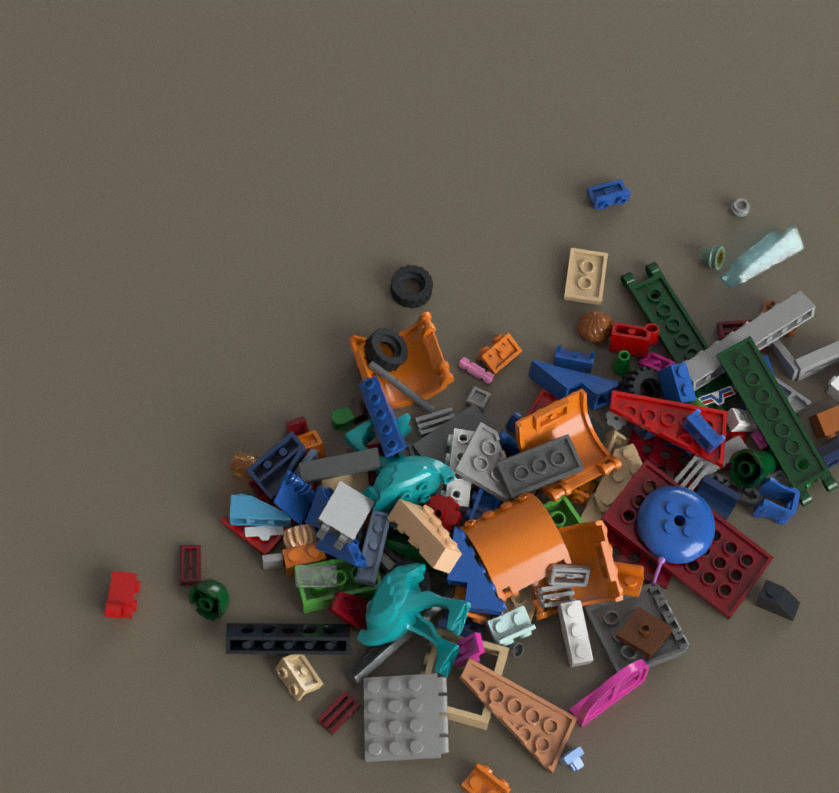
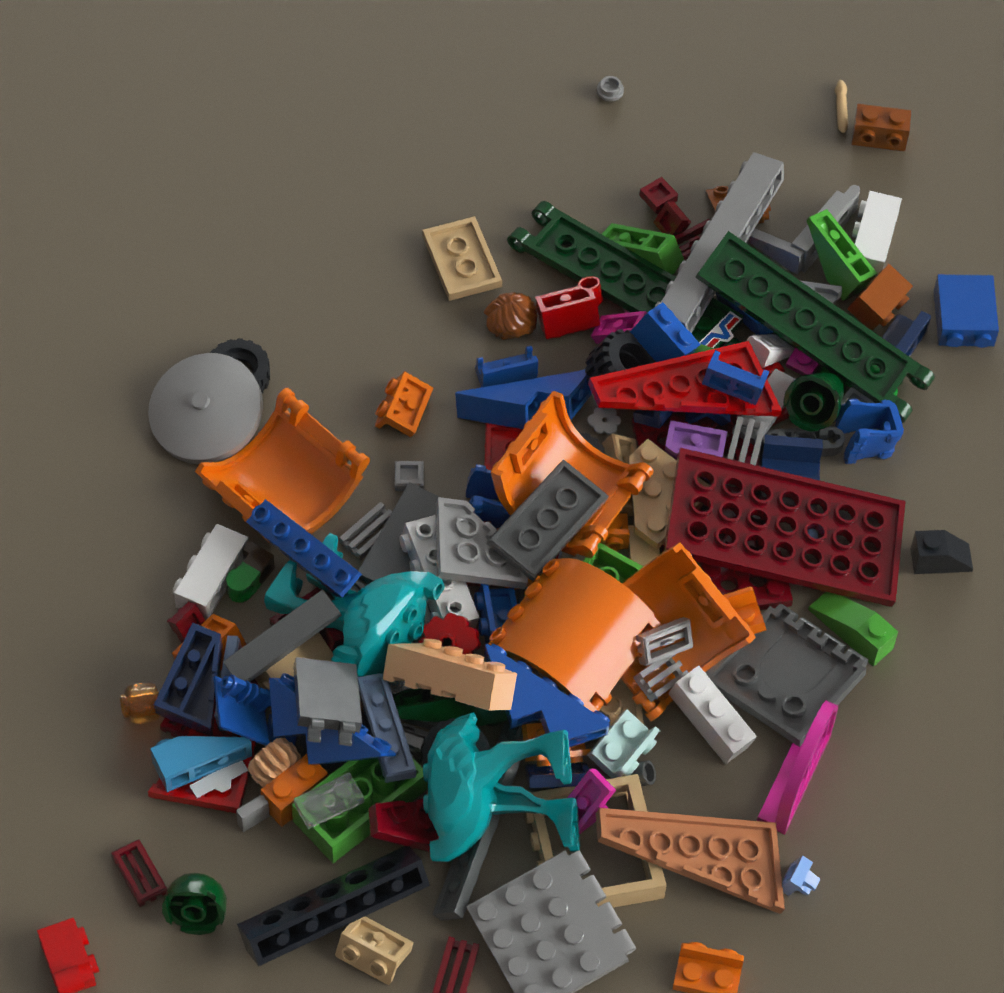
camera: 25 degrees left, 5 degrees down
black tyre [364,328,408,372] -> none
dark grey bar [368,360,435,413] -> none
bright pink axle [459,357,494,384] -> none
blue bracket [587,179,631,210] -> none
green cone [612,350,631,375] -> none
reddish brown plate [616,607,673,659] -> none
blue brick [636,486,715,564] -> none
medium lavender hinge [649,556,665,586] -> none
sand green piece [700,245,725,270] -> none
clear light blue wedge [720,225,804,288] -> none
none -> light grey dish [148,353,263,464]
none -> white brick [173,524,249,620]
none -> bright green slope [602,223,684,275]
none -> dark red tile [639,176,678,214]
none -> dark red tile [653,201,691,236]
none -> medium lavender wing [665,420,728,482]
none -> bright green slope [806,209,878,301]
none -> bright green slope [808,592,898,667]

